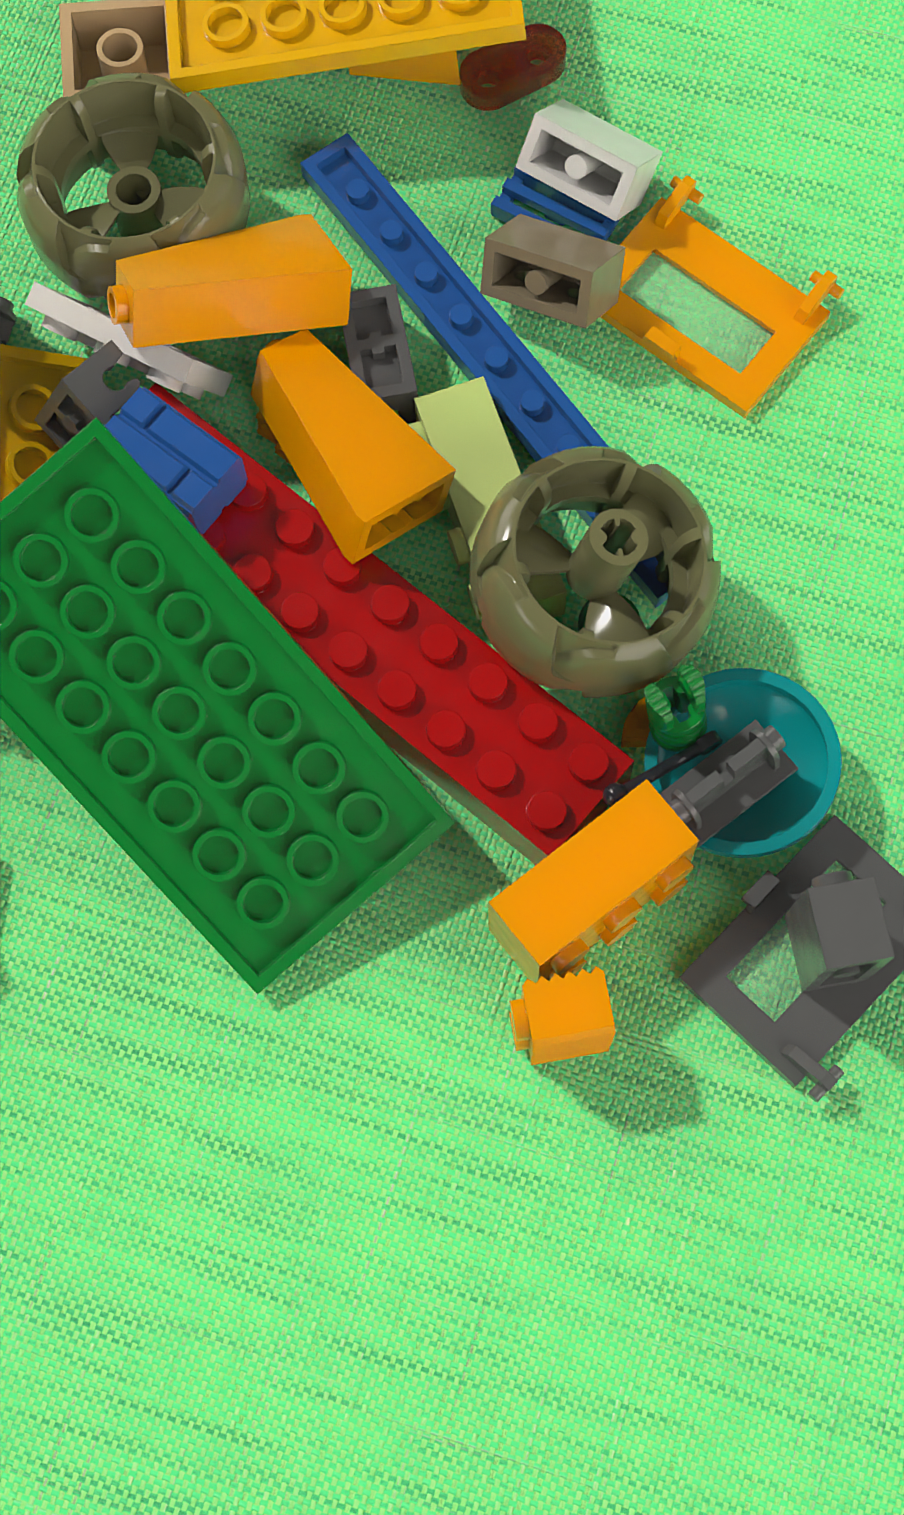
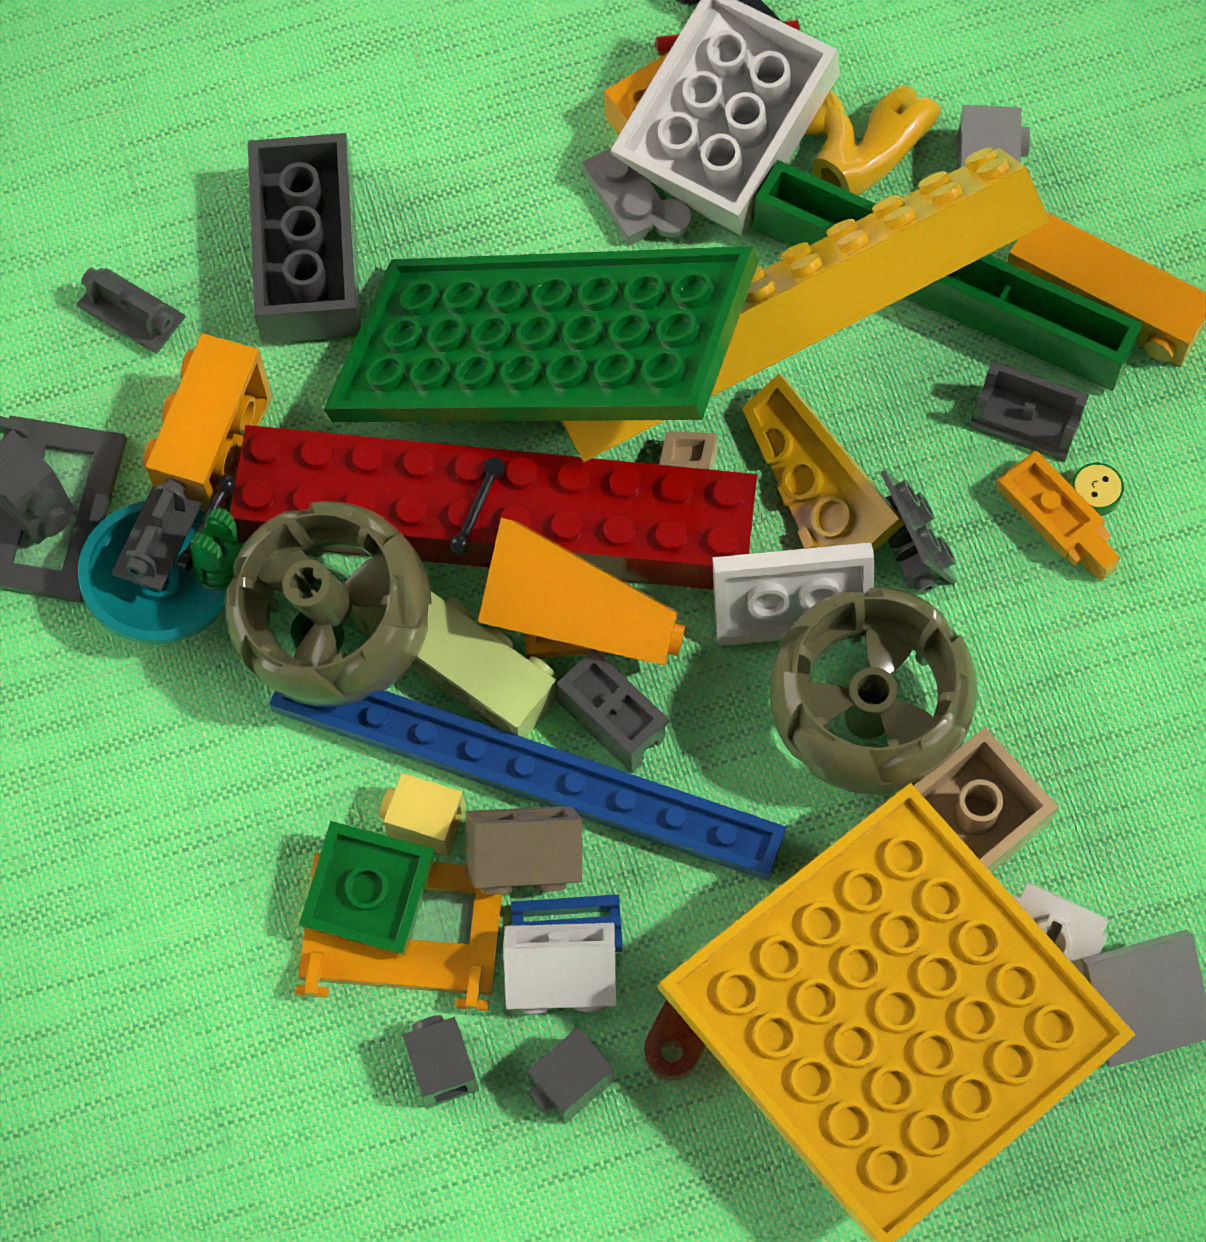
camera: 145 degrees right, 5 degrees down
dark grey hinge [34,340,140,449] -> none
blue brick [105,387,248,534] -> none
light orange slope [107,214,352,348] -> none
light orange brick [509,966,616,1065] -> none
none -> dark grey hinge [77,268,186,355]
none -> dark grey brick [248,133,361,344]
none -> green plate [299,821,436,956]
none -> light yellow brick [379,773,466,856]
none -> dark grey brick [402,1015,479,1109]
none -> black hinge [450,457,505,555]
none -> dark grey brick [527,1027,615,1124]

